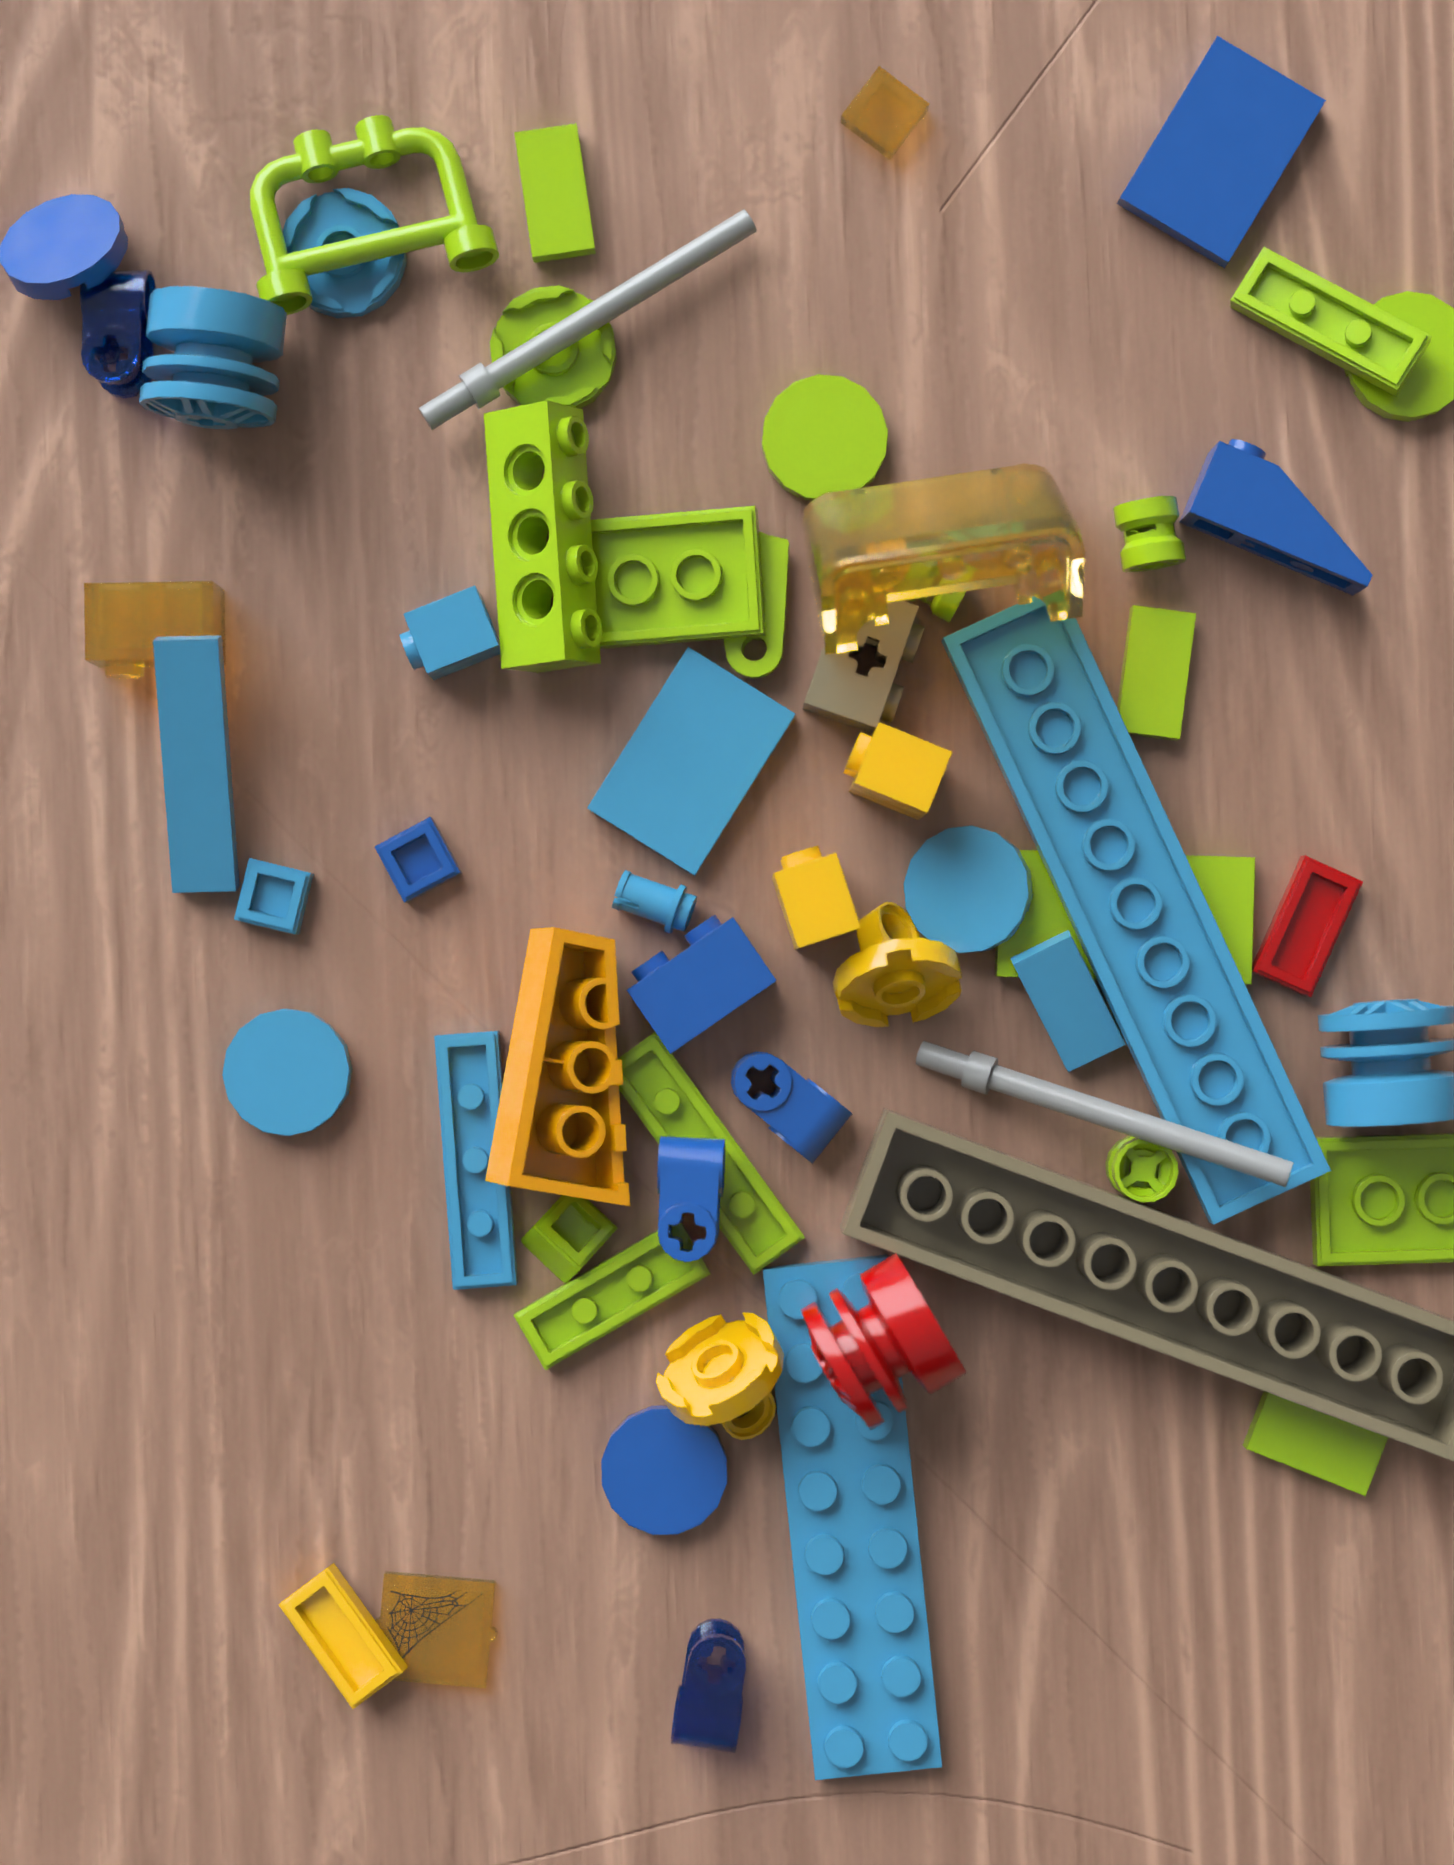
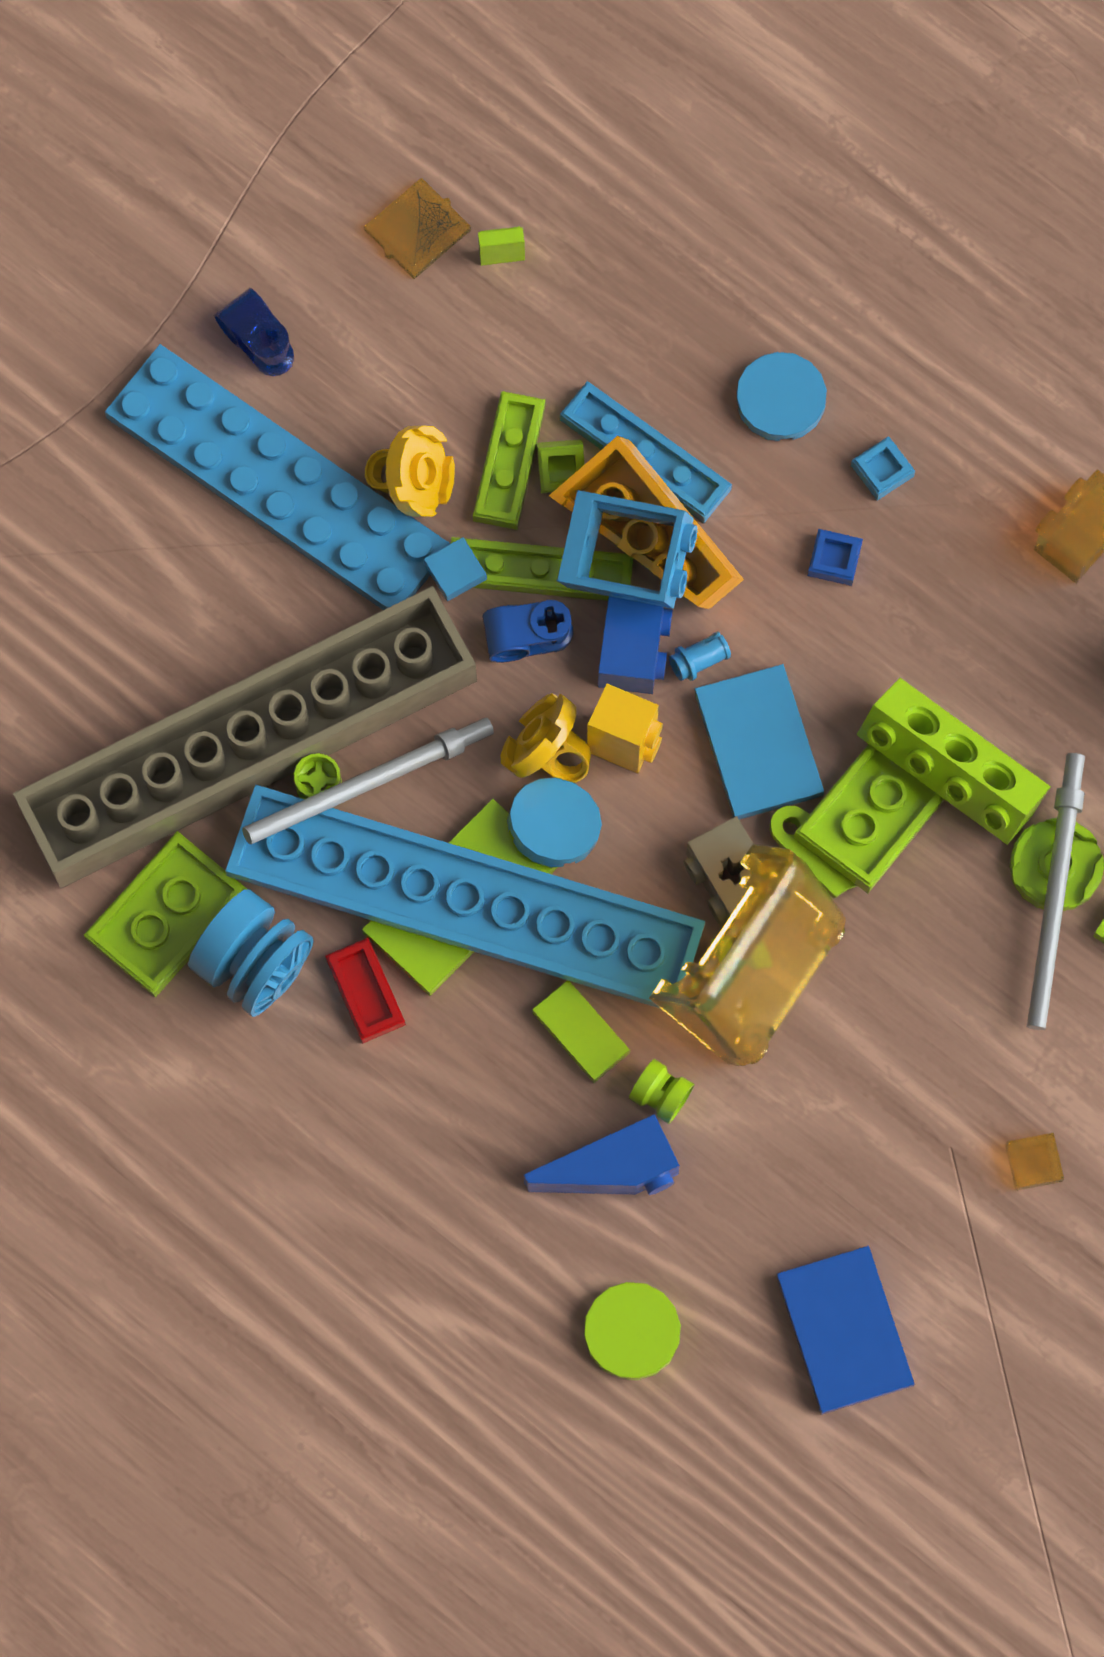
camera: 130 degrees right, 15 degrees down
dark azure tile [153,635,240,893] -> none
yellow tile [278,1563,408,1709] -> none
dark azure brick [399,585,500,680] -> none
blue tile [601,1405,727,1535] -> none
blue piece [657,1136,725,1262] -> none
lime tile [762,374,888,504] -> none
red wheel [801,1253,967,1430] -> none
yellow brick [843,722,952,821] -> none
dark azure tile [1011,930,1126,1072] -> none
lime tile [1230,247,1431,397] -> none
lime tile [1242,1391,1388,1496] -> none
none -> dark azure tile [424,537,487,602]
none -> lime tile [478,226,525,266]
none -> dark azure window [557,490,697,609]

